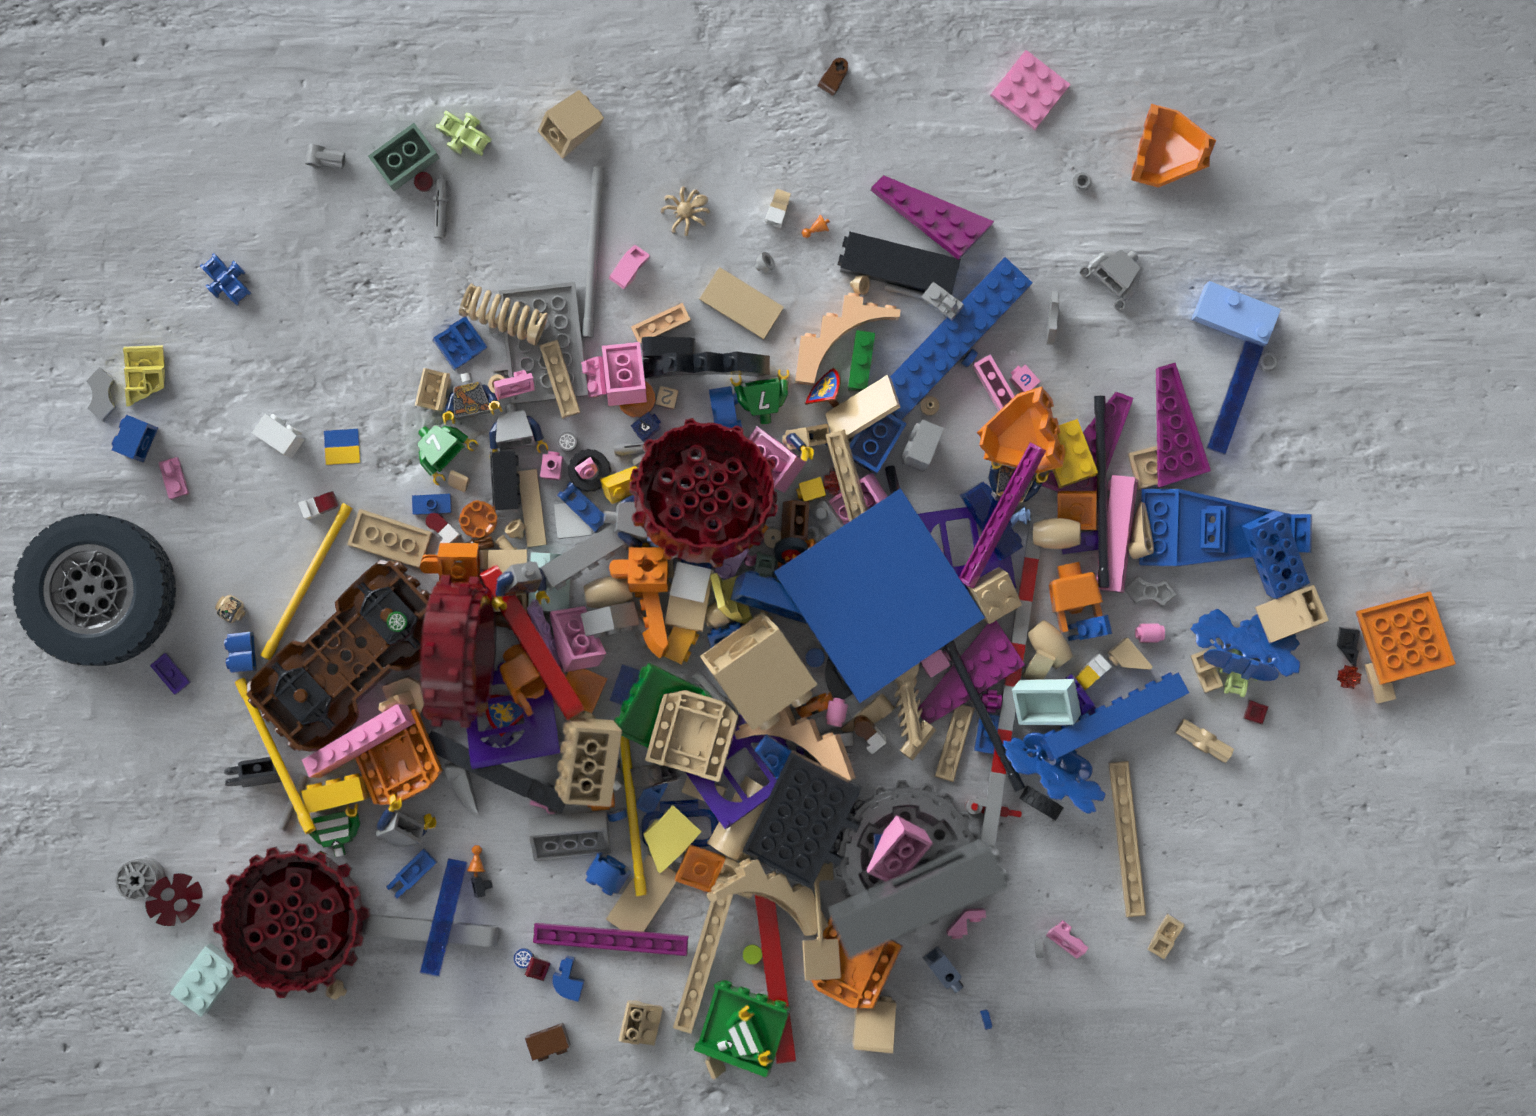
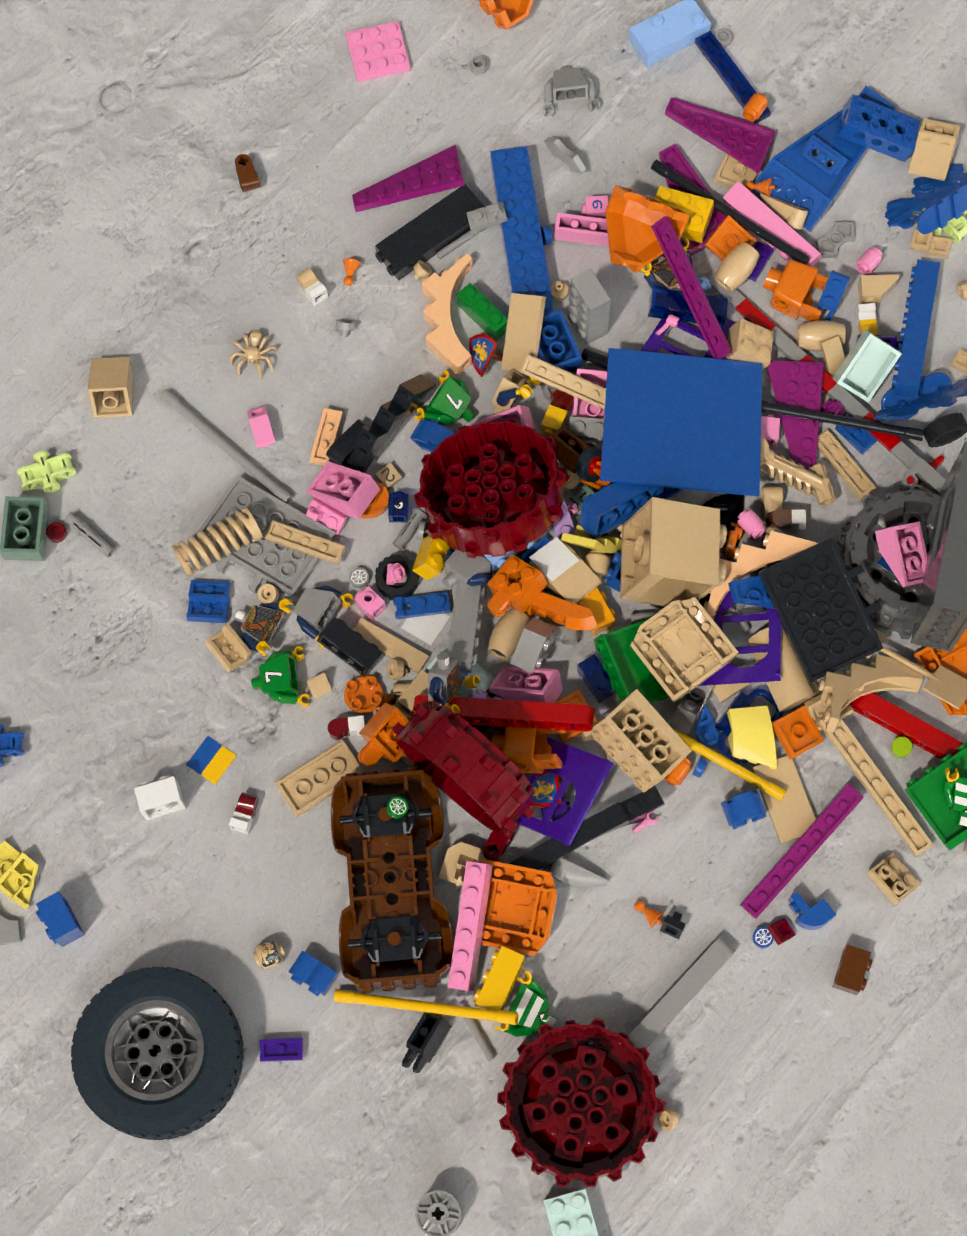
camera: 45 degrees left, 15 degrees down
dark red piece [145,873,203,926] -> none
bright pink hinge [159,457,189,499] -> none
yellow piece [260,503,353,660] -> none
light grey torso [376,795,437,846] -> none
blue hinge [386,848,437,899] -> none
blue plate [412,494,452,515] -> none
clear blue plate [420,858,468,977] -> none
bright pink hinge [494,370,534,400] -> none
light grey slope [529,811,611,861] -> none
tan tile [699,267,784,340] -> none
none -> bright pink hand [656,315,680,336]
none -> orange brick [742,93,768,122]
none -> orange piece [745,178,775,196]

